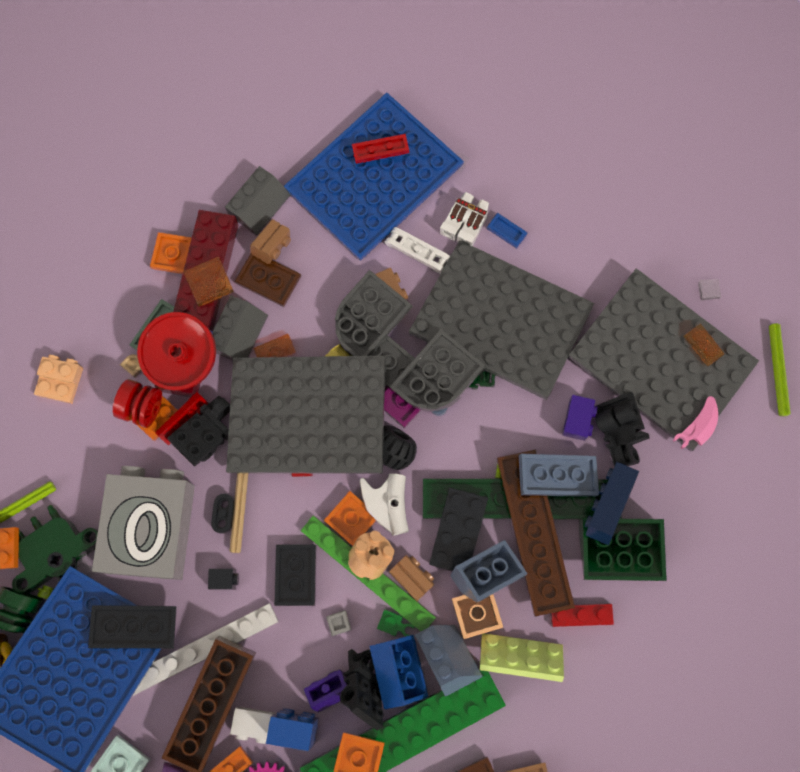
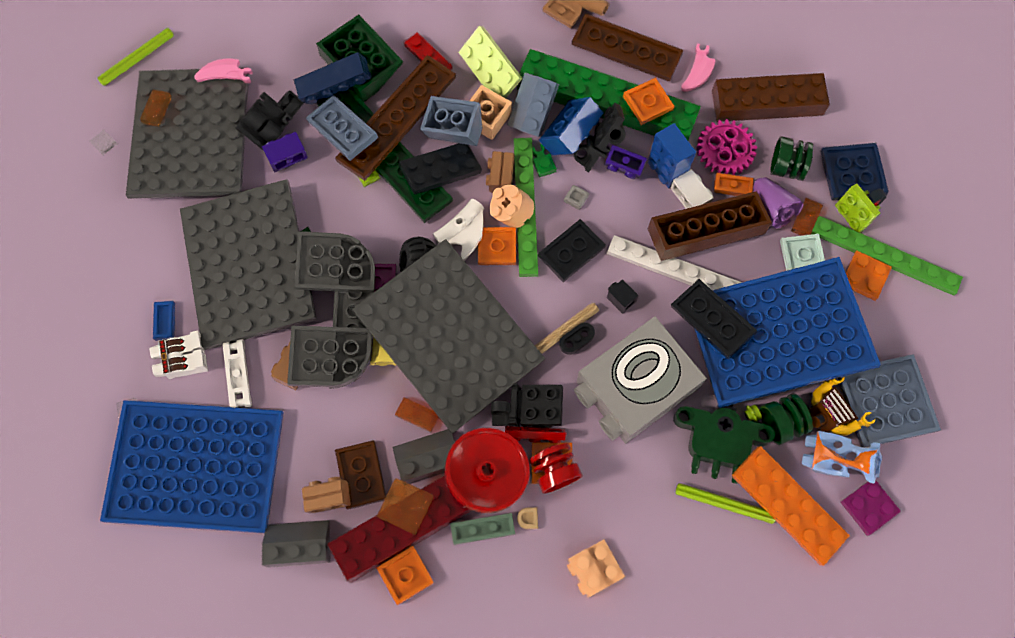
camera: 135 degrees left, 5 degrees down
red plate [352,134,409,164] -> none

